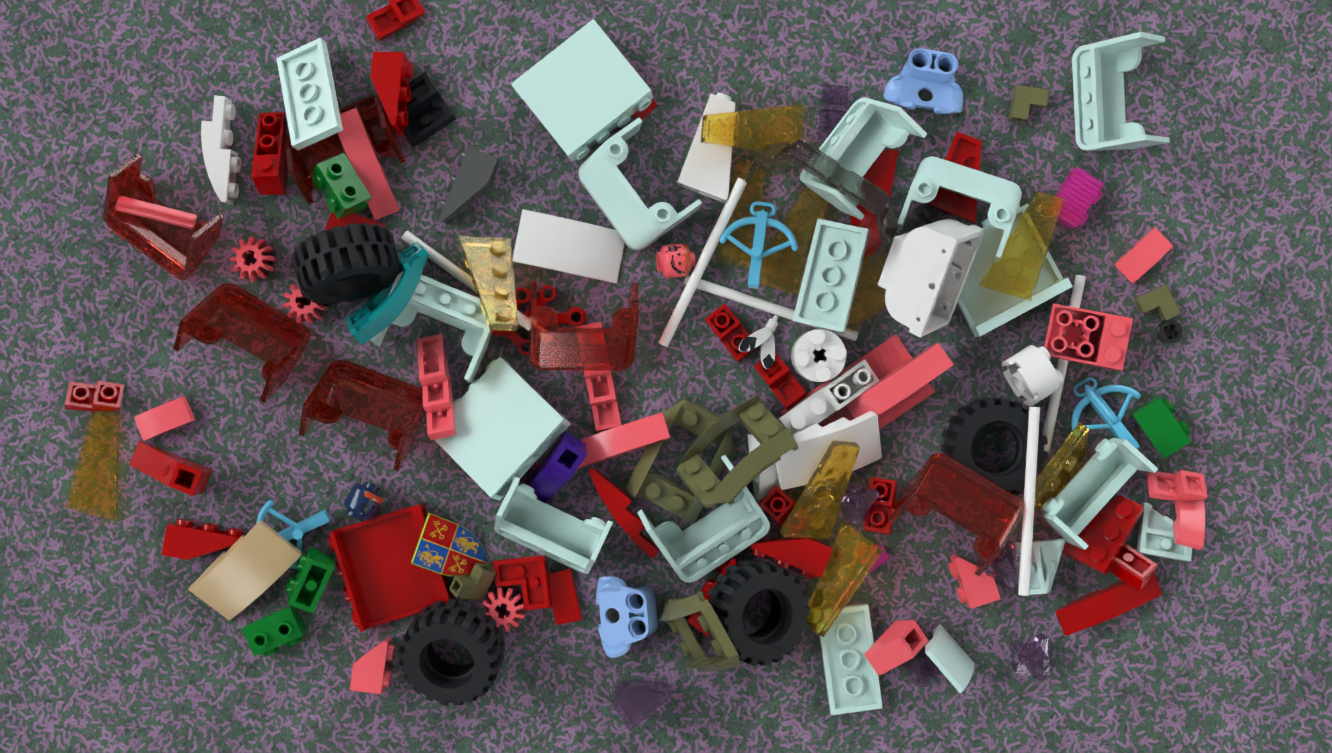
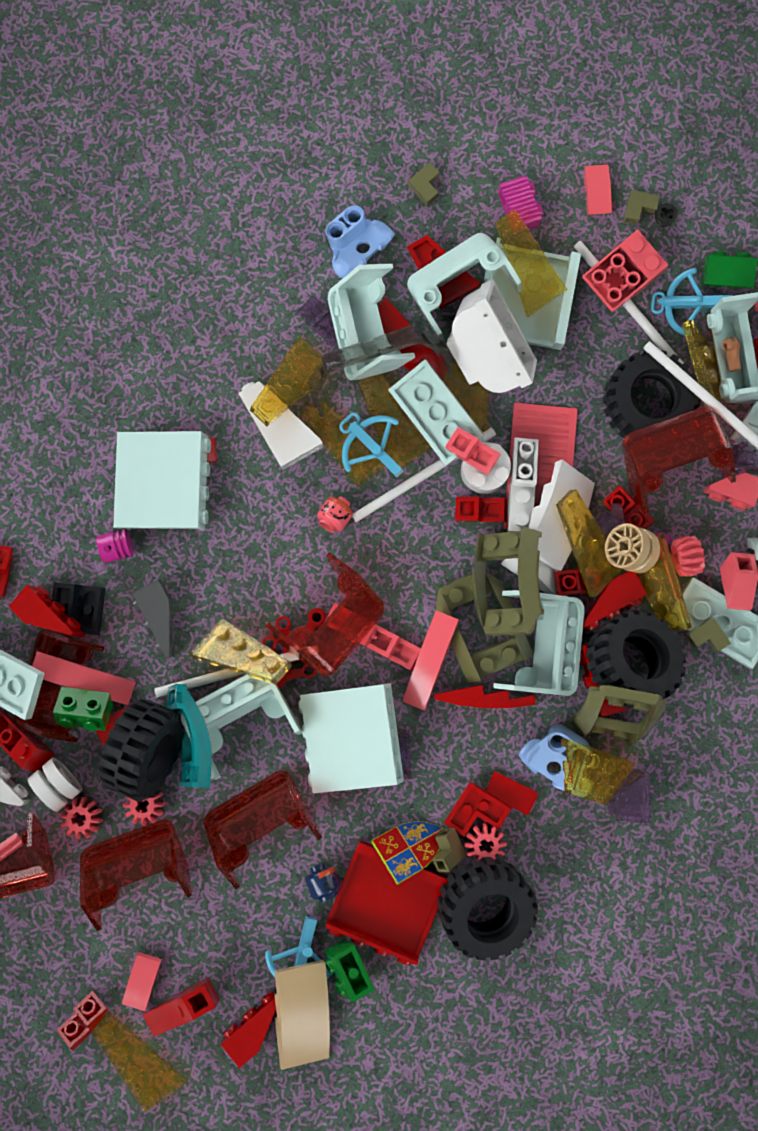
camera: 50 degrees left, 5 degrees down
green brick [242,606,308,657] -> none
coral slope [350,637,396,694] -> none
coral slope [417,334,456,440] -> none
light aqua windscreen [494,477,613,574] -> none
white slope [512,209,625,284] -> none
dark purple slope [526,431,587,503] -> none
light aqua windscreen [578,118,702,251] -> none
white piece [658,178,747,347] -> none
red slope [704,303,758,363] -> none
white piece [739,315,779,369] -> none
coral slope [845,343,954,419] -> none
white brick [1002,345,1064,406] -> none
light aqua windscreen [1072,32,1170,151] -> none
none -> white wheel [28,757,82,812]
none -> dark pink piece [96,529,134,563]
none -> coral slope [445,427,501,476]
none -> clear yellow wing [561,738,635,805]
none -> tan wheel [605,523,660,573]
none -> coral gear [670,536,706,577]
none -> olive piece [685,618,731,652]
none -> nougat arm [722,337,741,372]

